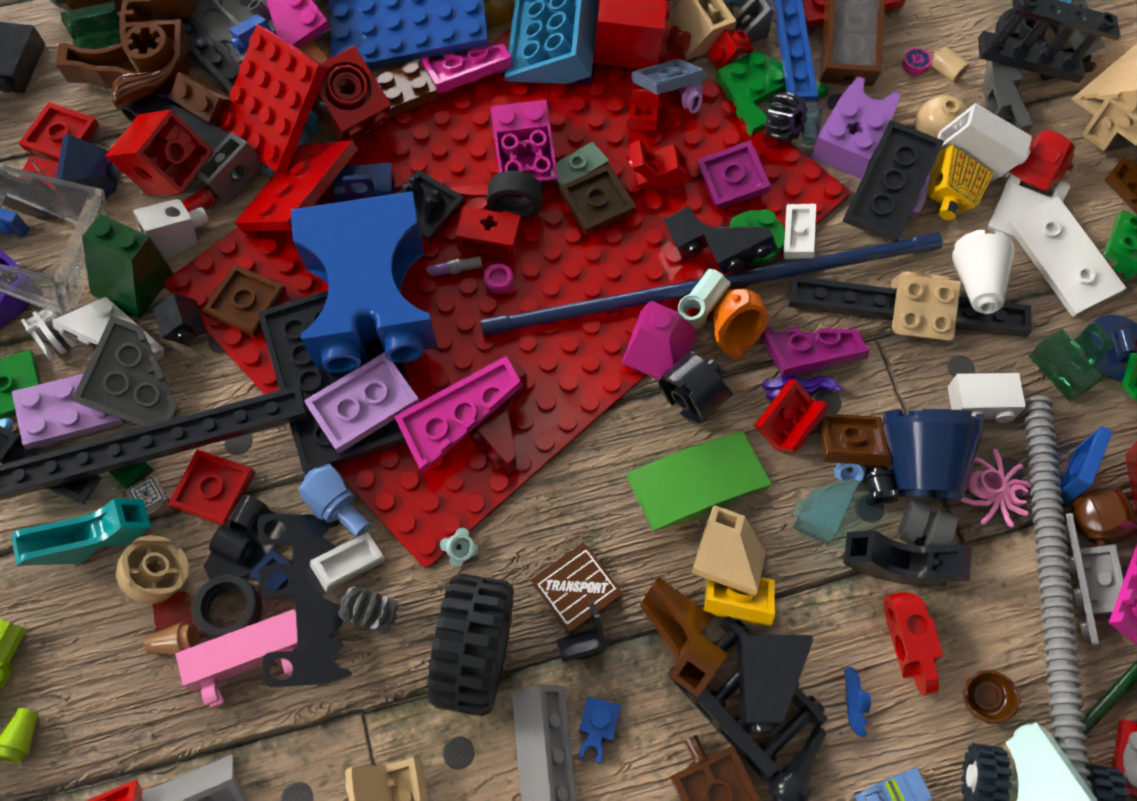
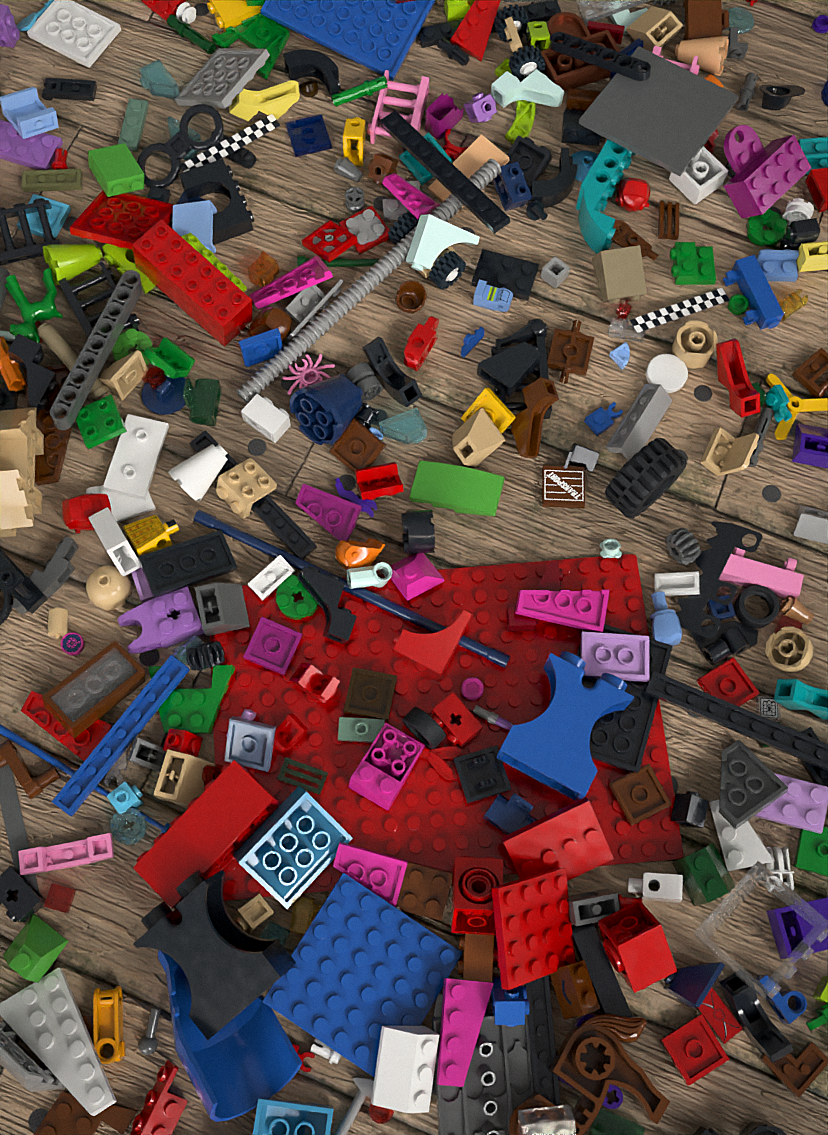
camera: 145 degrees left, 5 degrees up
none -> dark grey slope [195,582,250,636]
none -> clear green tile [277,757,328,795]
none -> red arch [393,610,474,674]

